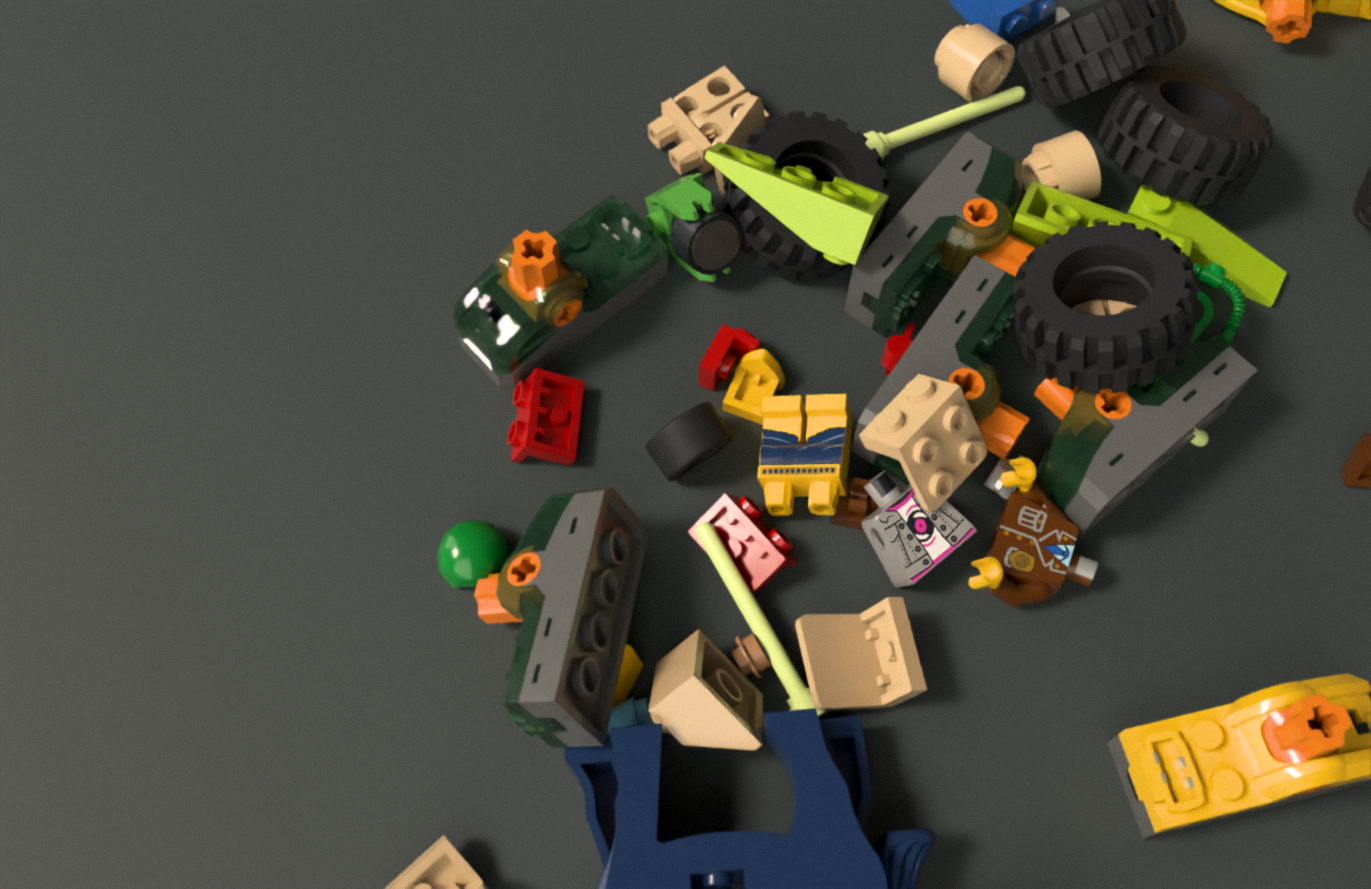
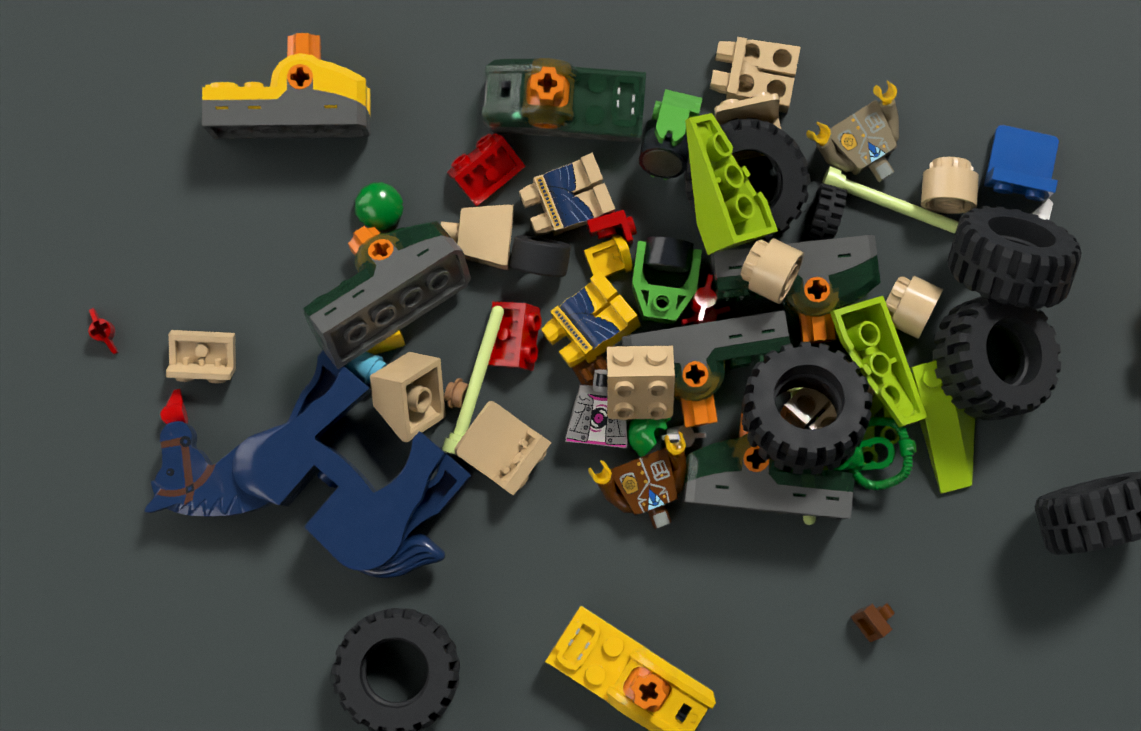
camera: 45 degrees right, 20 degrees up
none -> piece [202,33,371,139]
none -> tan torso [440,205,514,270]
none -> hips [519,152,615,236]
none -> green hair [627,418,671,457]
none -> bright green piece [631,236,702,325]
none -> red piece [690,274,717,323]
none -> tan piece [741,238,804,304]
none -> black tyre [805,183,847,241]
none -> dark tan torso [806,80,899,182]

